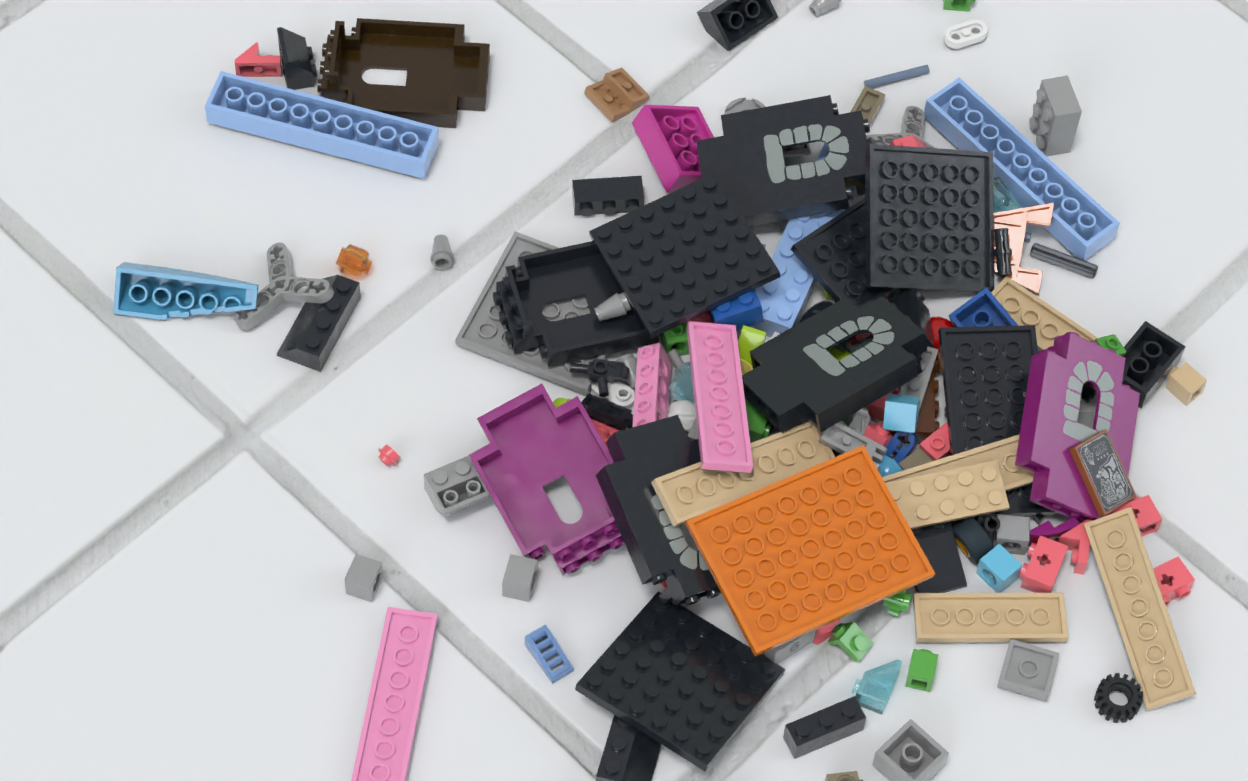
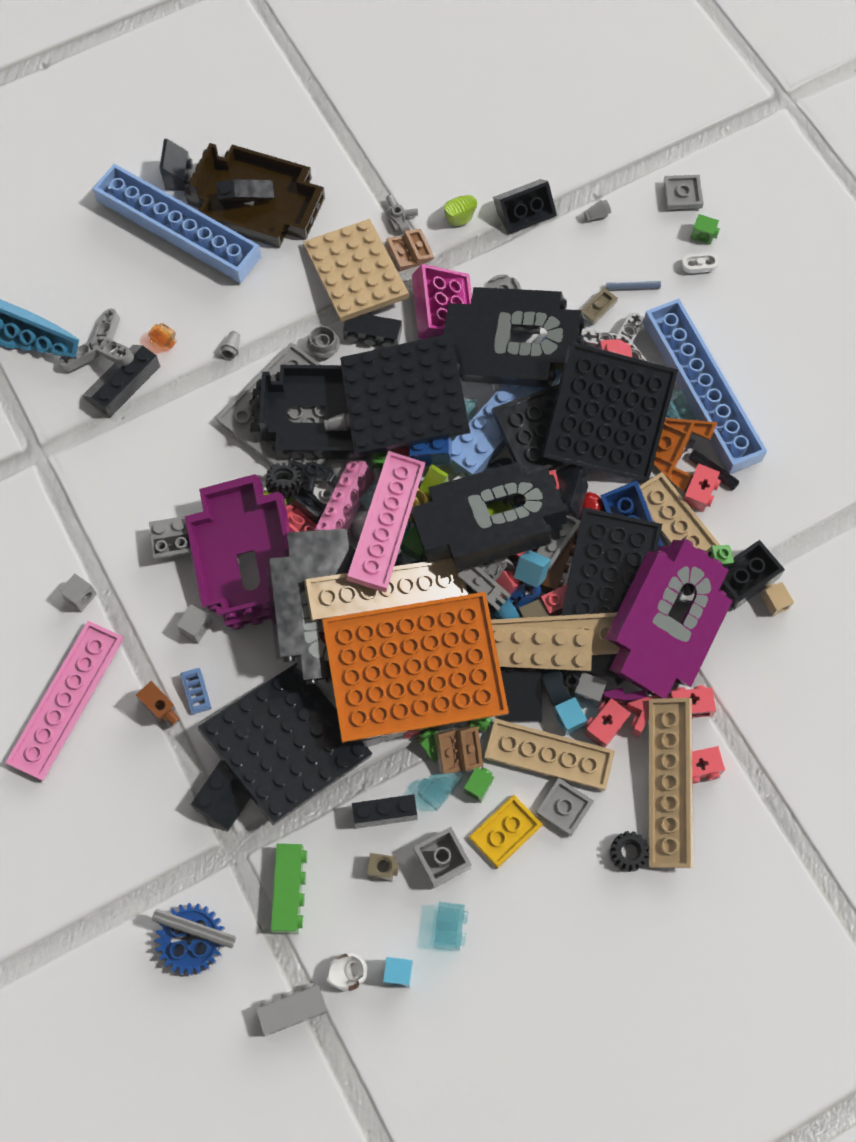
camera: 20 degrees right, 10 degrees up
coral slope [235,42,282,77] -> none
coral plate [378,444,401,467] -> none
black pin [993,228,1012,277] -> none
light grey brick [1029,75,1082,156] -> none
tile [1069,429,1136,517] -> none
none -> dark orange torso [136,681,180,727]
none -> black slope [216,179,275,206]
none -> black tyre [266,462,301,498]
none -> tan plate [303,219,409,322]
none -> light grey piece [307,326,340,359]
none -> light grey piece [386,195,418,233]
none -> medium nougat slope [434,726,483,775]
none -> lime hair [443,195,478,226]
none -> yellow tile [468,795,543,869]
none -> coral brick [684,464,721,512]

